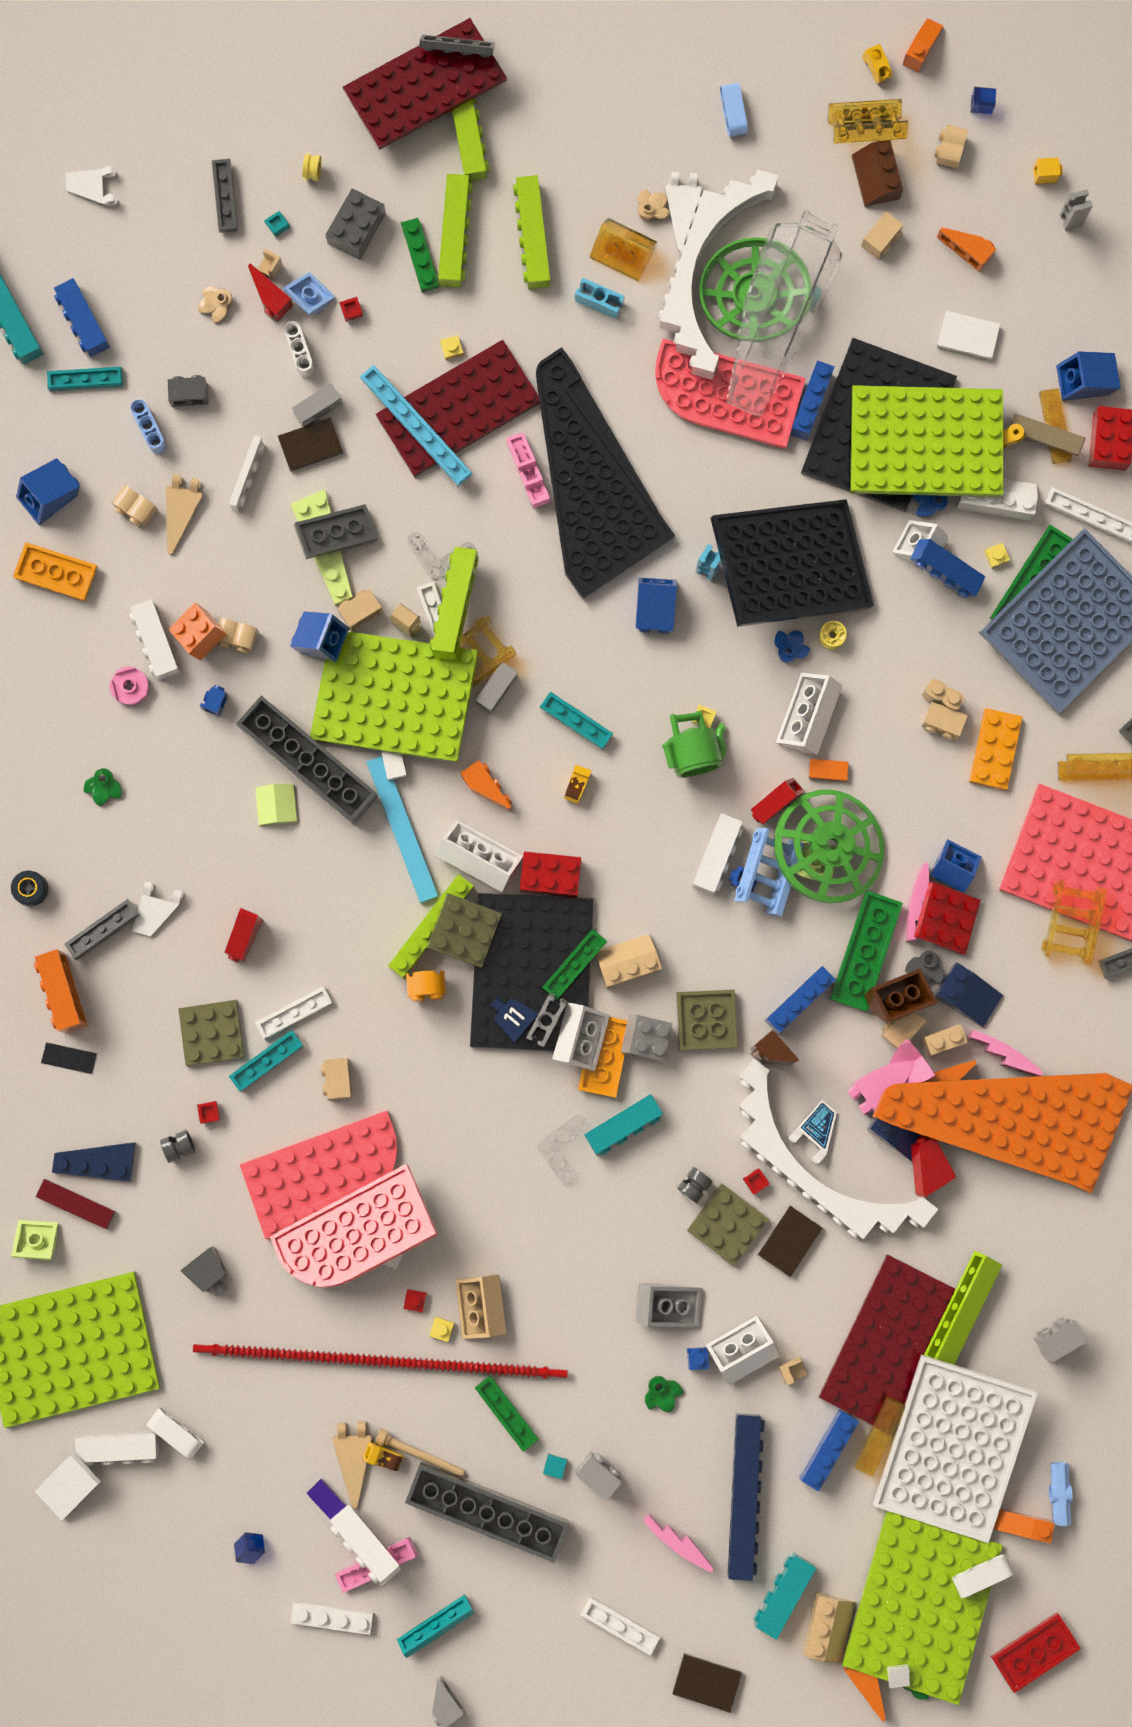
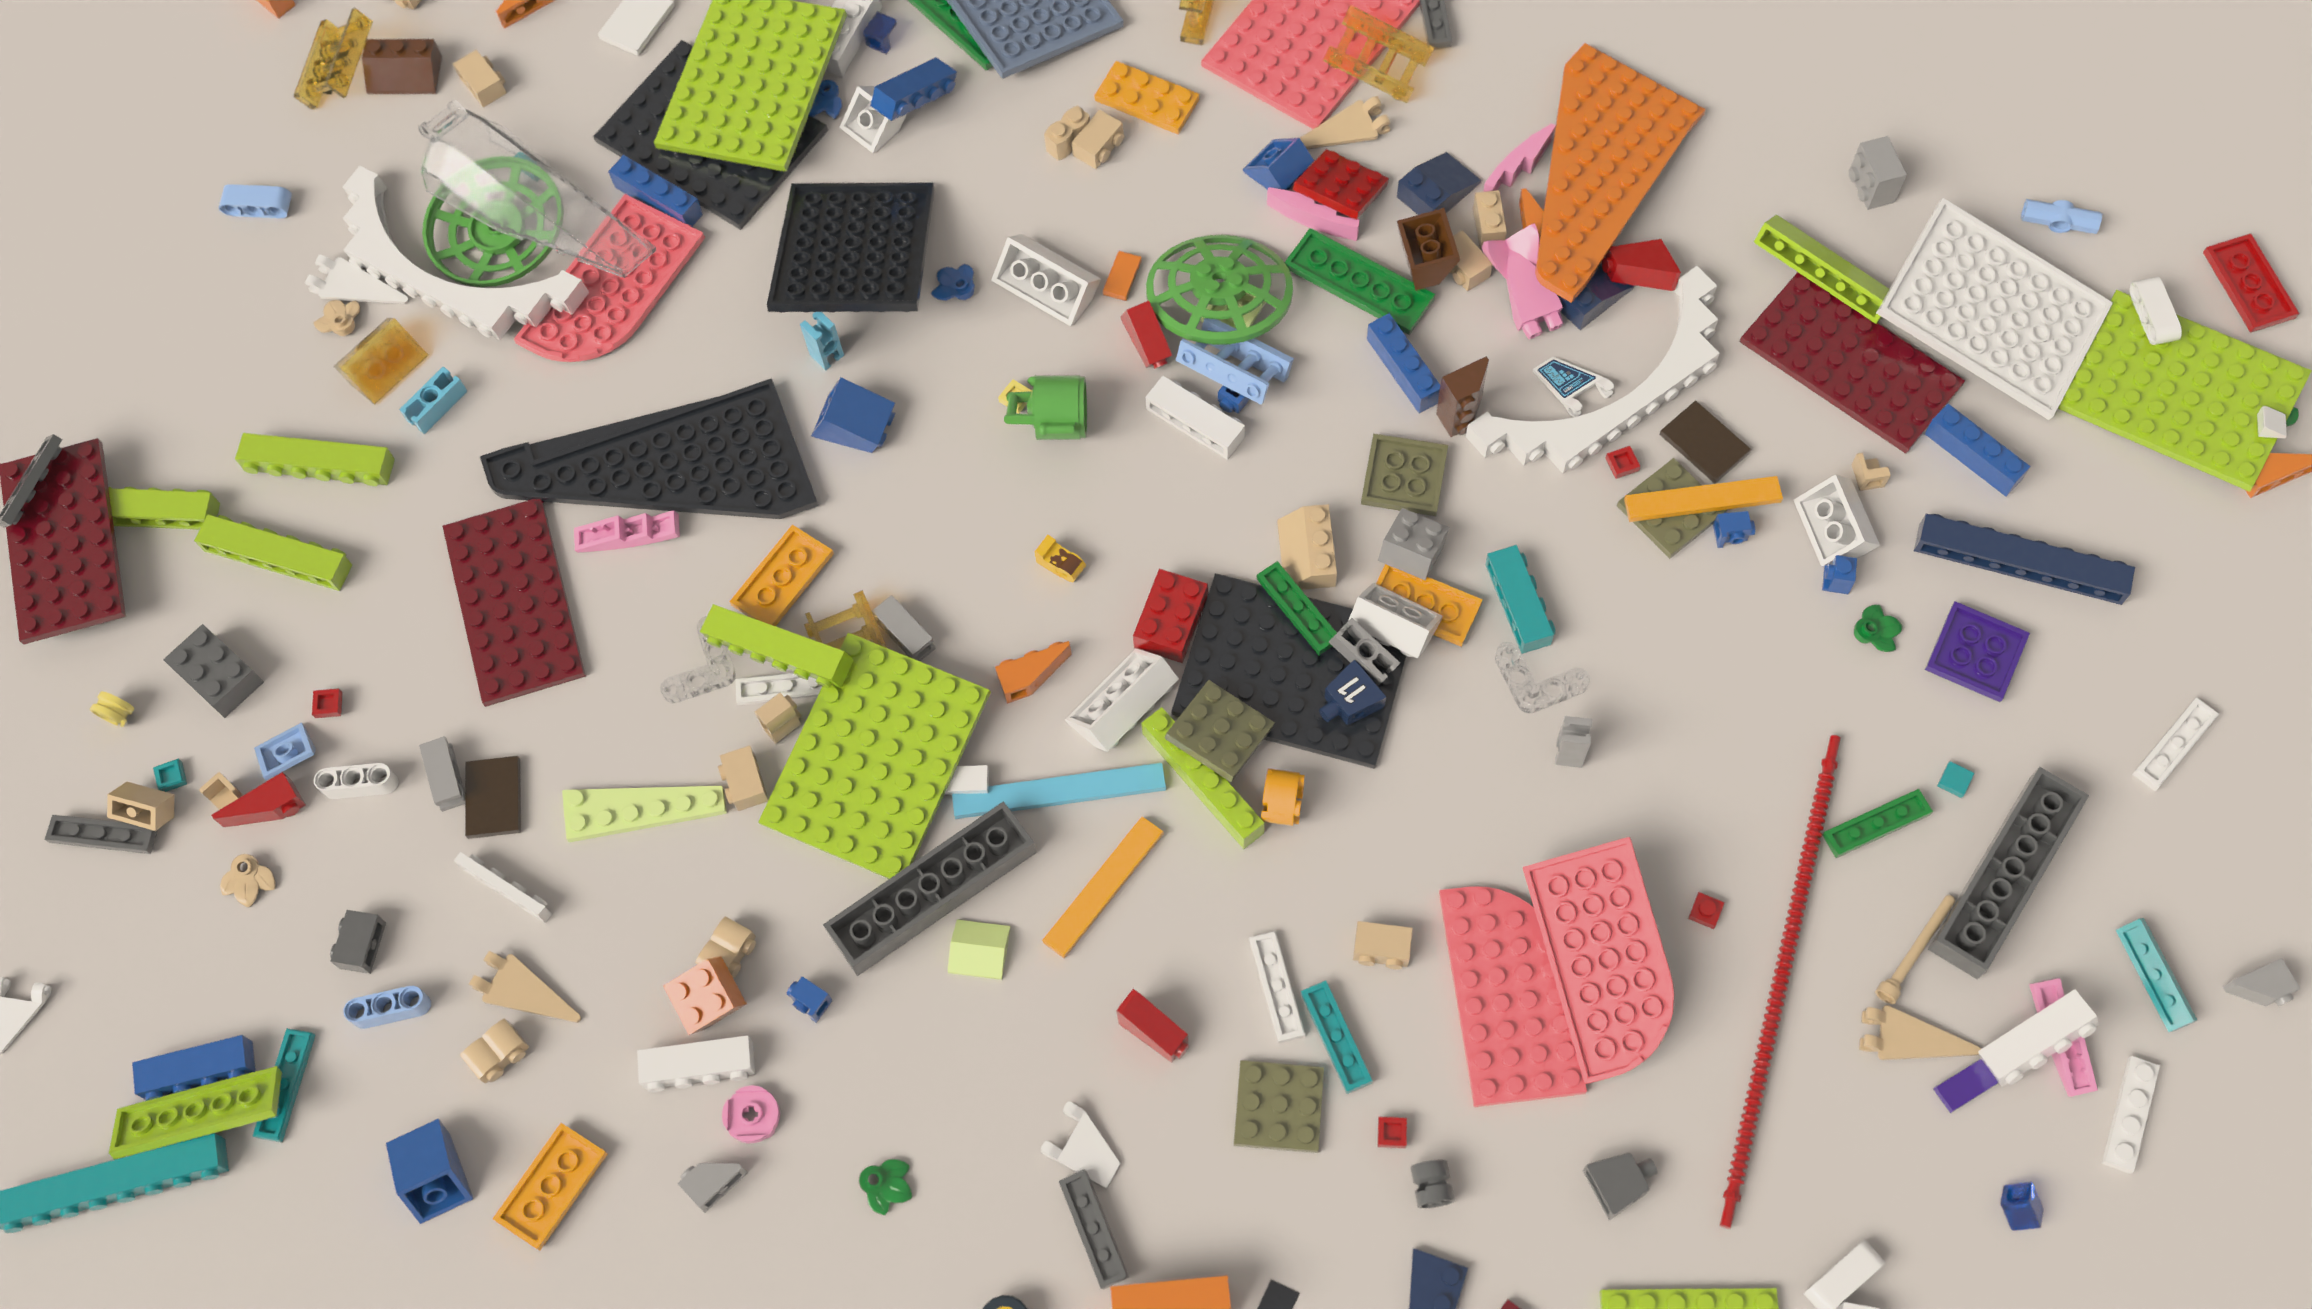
camera: 70 degrees left, 15 degrees down
blue slope [290,611,349,663] -> none
dark grey plate [294,504,378,560] -> none
medium azure tile [360,365,472,487] -> none
yellow leg [363,1441,404,1471] -> none
green plate [401,218,439,293] -> none
light yellow plate [429,1317,454,1342] -> none
light yellow plate [440,336,463,360] -> none
tan slope [455,1274,506,1339] -> none
teal plate [540,691,613,750] -> none
light grey brick [575,1451,622,1502] -> none
light grey slope [636,1283,702,1328] -> none
bright pink slope [643,1514,714,1572] -> none
dark brown tile [672,1653,742,1713] -> none
dark grey wheel [677,1166,713,1204] -> none
teal brick [753,1552,816,1640] -> none
tan slope [802,1592,855,1663] -> none
light yellow wheel [819,621,847,650] -> none
clear yellow plate [855,1396,906,1476] -> none
yellow leg [862,44,892,83] -> none
dark grey plate [905,951,944,984] -> none
light yellow plate [984,543,1010,568] -> none
orange slope [993,1509,1055,1543] -> none
none -> tan brick [107,781,174,831]
none -> lime plate [109,1066,282,1160]
none -> light grey slope [677,1163,748,1213]
none -> light orange plate [729,525,834,626]
none -> clear blue panel [863,11,897,54]
none -> light orange tile [1042,816,1163,958]
none -> tan flag [1300,96,1390,149]
none -> light grey piece [1555,716,1592,768]
none -> light orange tile [1624,476,1783,522]
none -> blue brick [1713,511,1755,548]
none -> dark purple plate [1925,601,2030,702]

